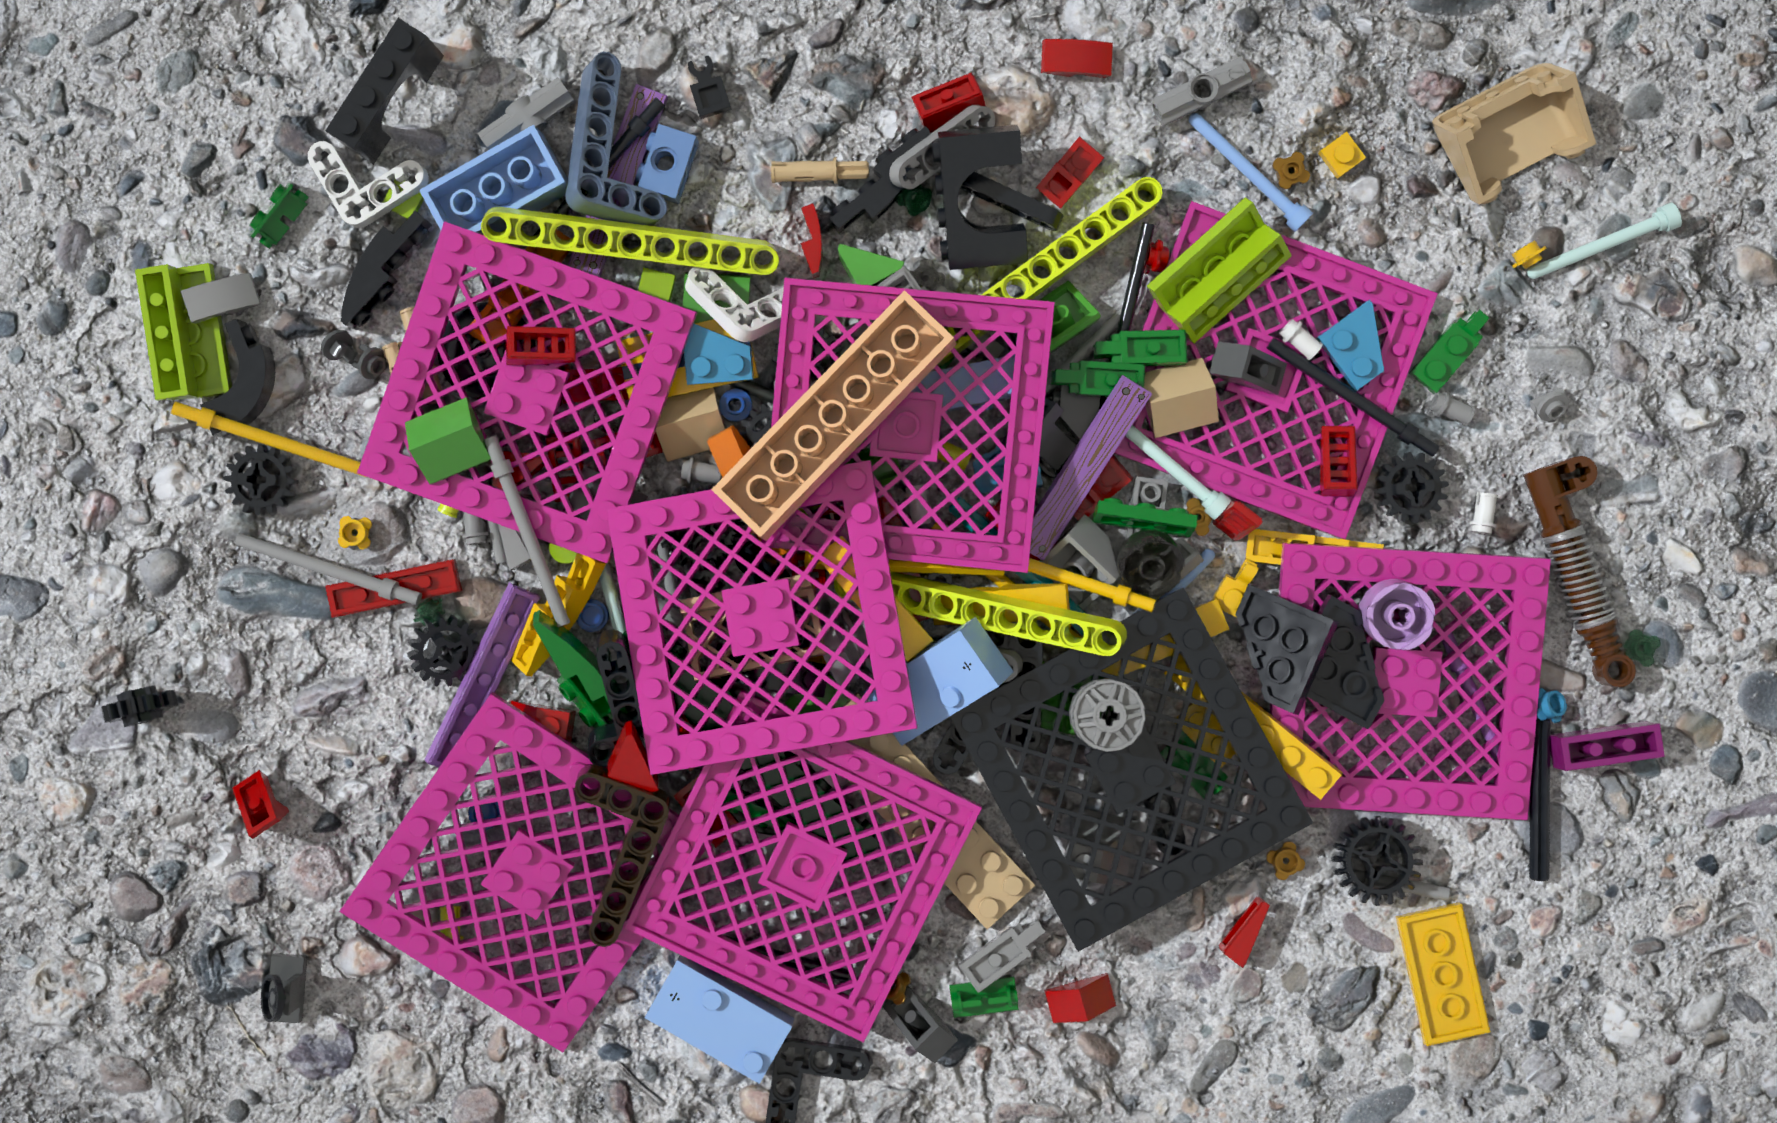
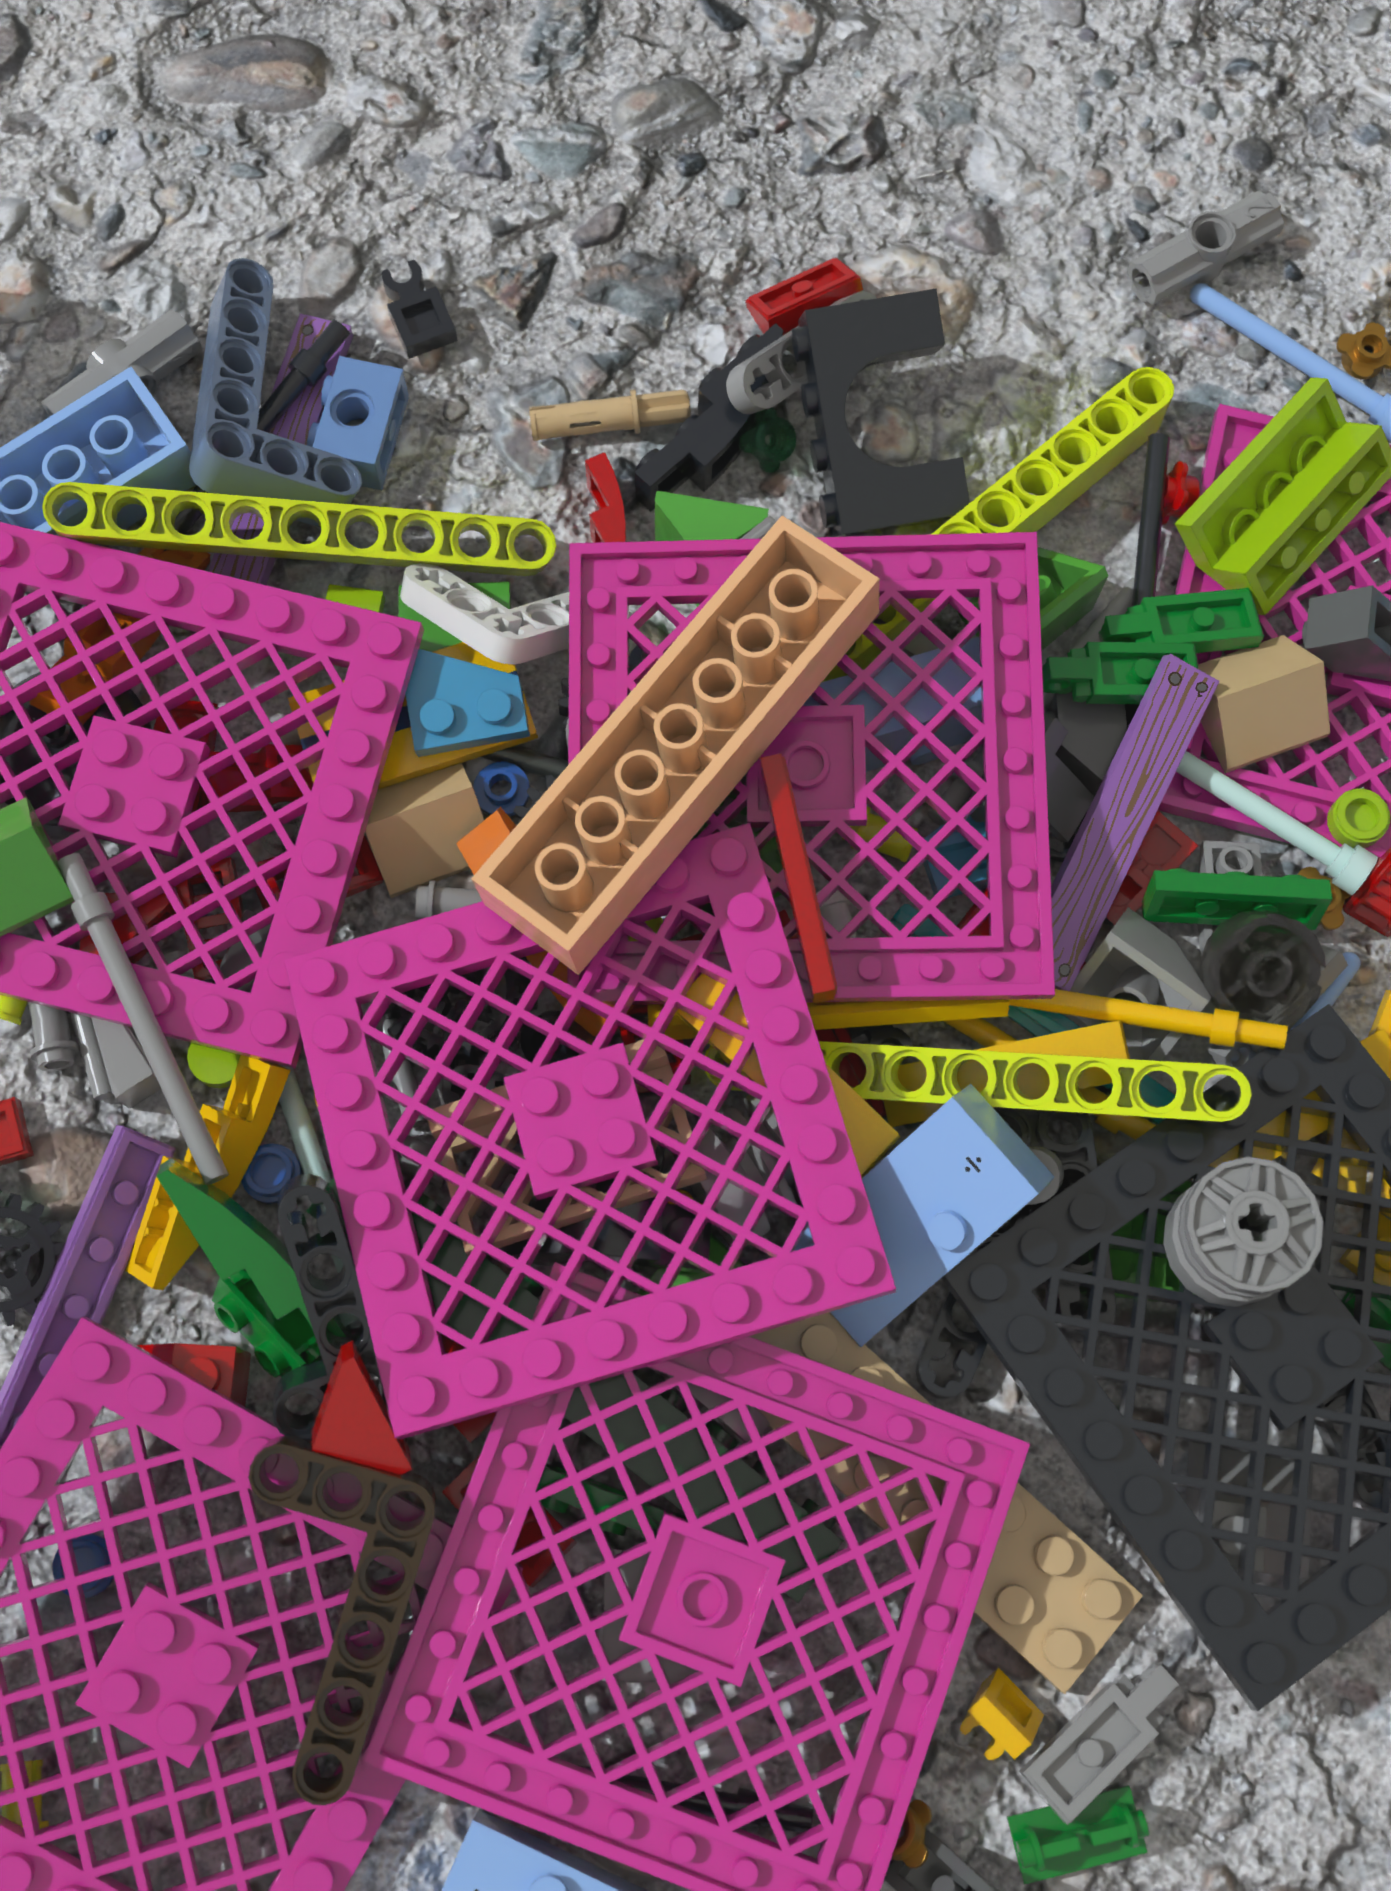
camera: 10 degrees left, 15 degrees down
red slope [506,326,576,365] -> none
black beam [960,172,1064,231] -> none
red slope [1036,136,1105,209] -> none
red slope [1041,39,1113,78] -> none
red slope [1044,973,1116,1023] -> none
none -> red tile [760,753,838,1004]
none -> yellow tile [960,1667,1045,1760]
none -> lime tile [1327,788,1390,848]

